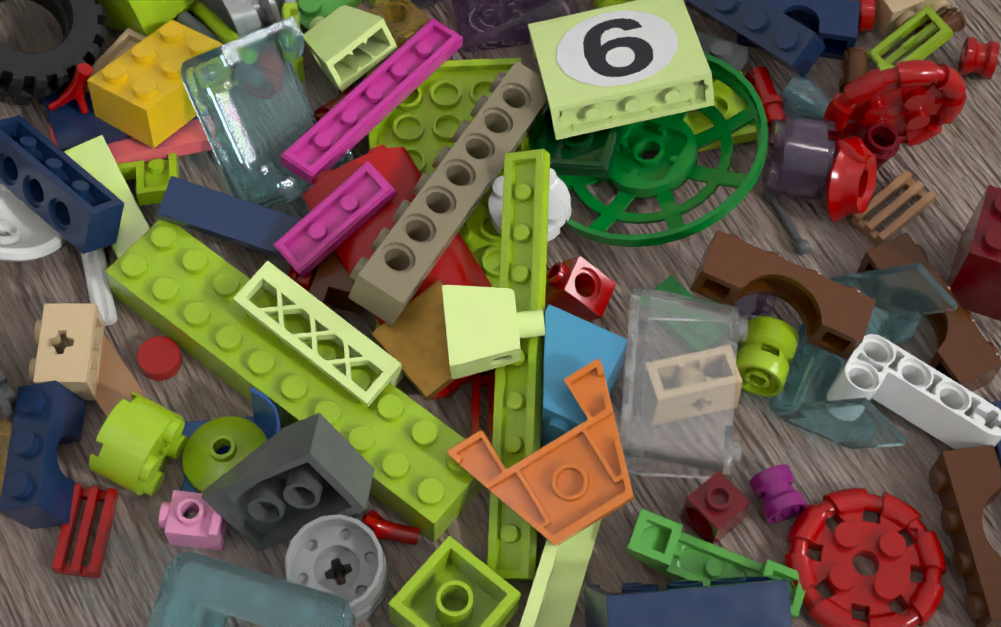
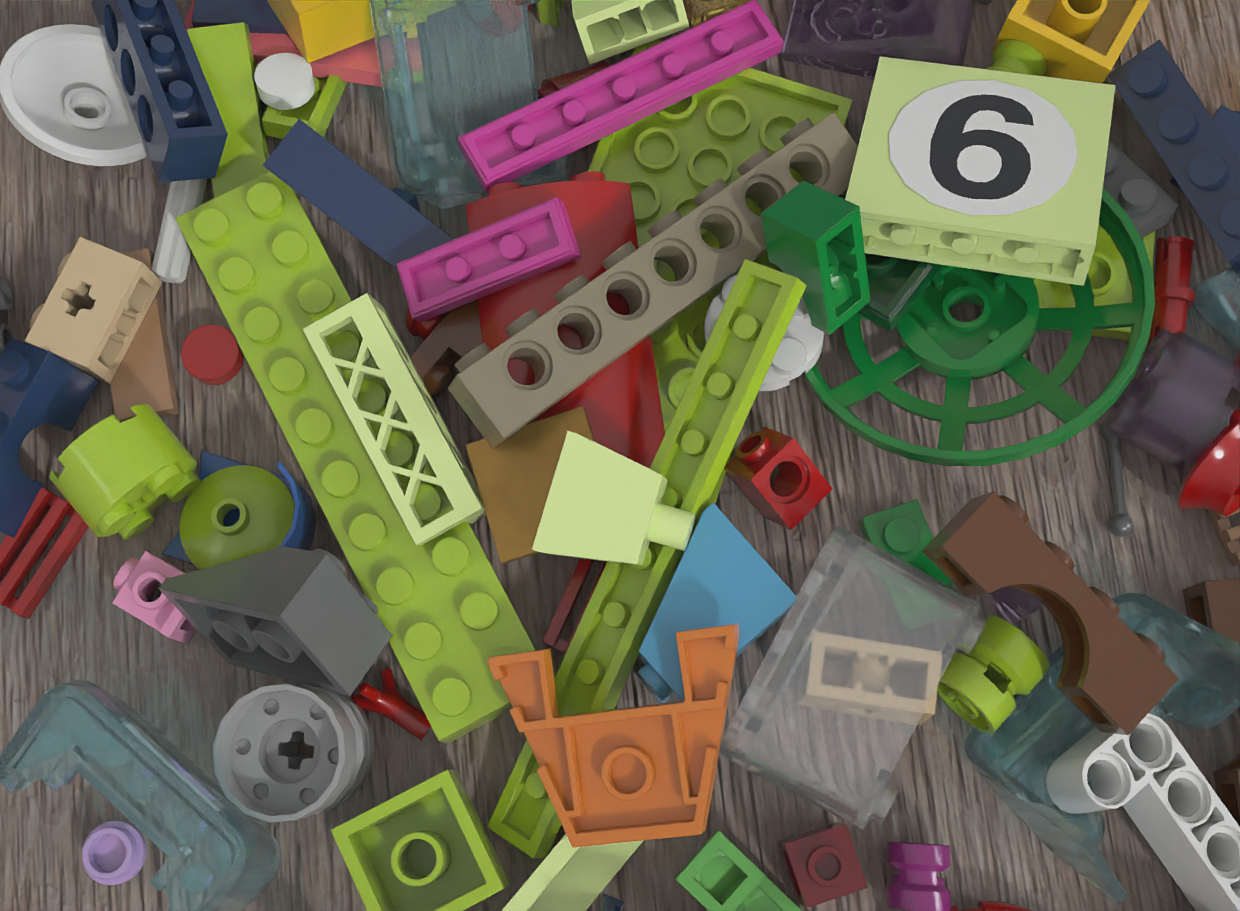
camera: 30 degrees right, 15 degrees up
none -> white tile [254,53,315,110]
none -> green arch [761,180,870,335]

